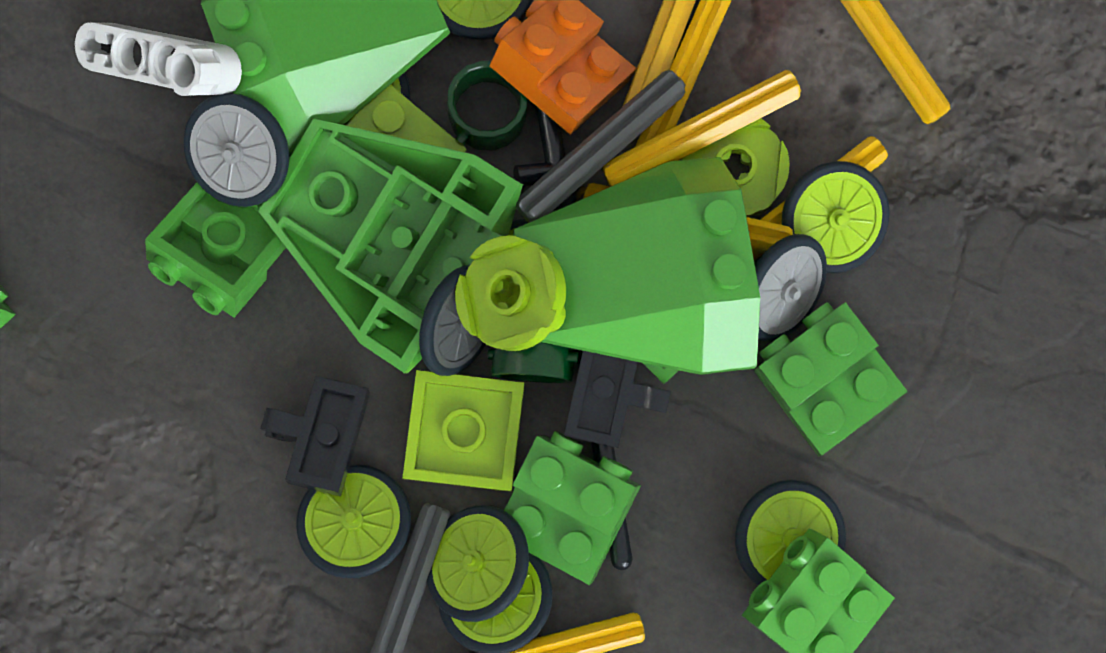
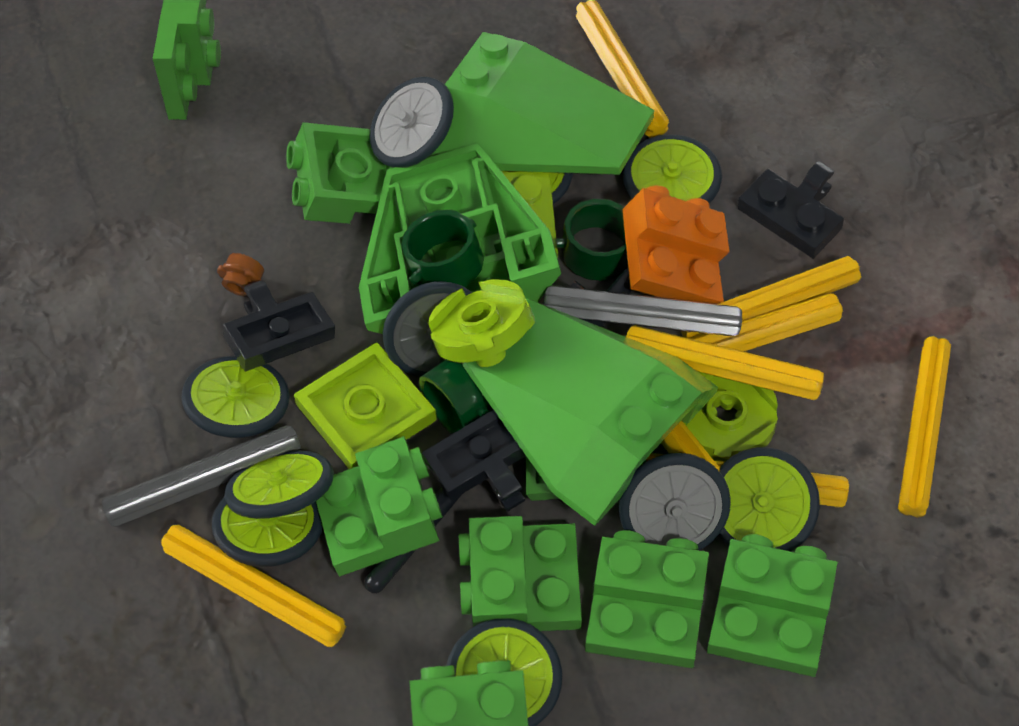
camera: 45 degrees right, 25 degrees down
white beam [75,22,242,96] -> none
none -> dark orange plate [217,253,265,296]
none -> dark green piece [401,210,484,287]
none -> bright green plate [459,516,582,631]
none -> bright green plate [707,534,838,677]

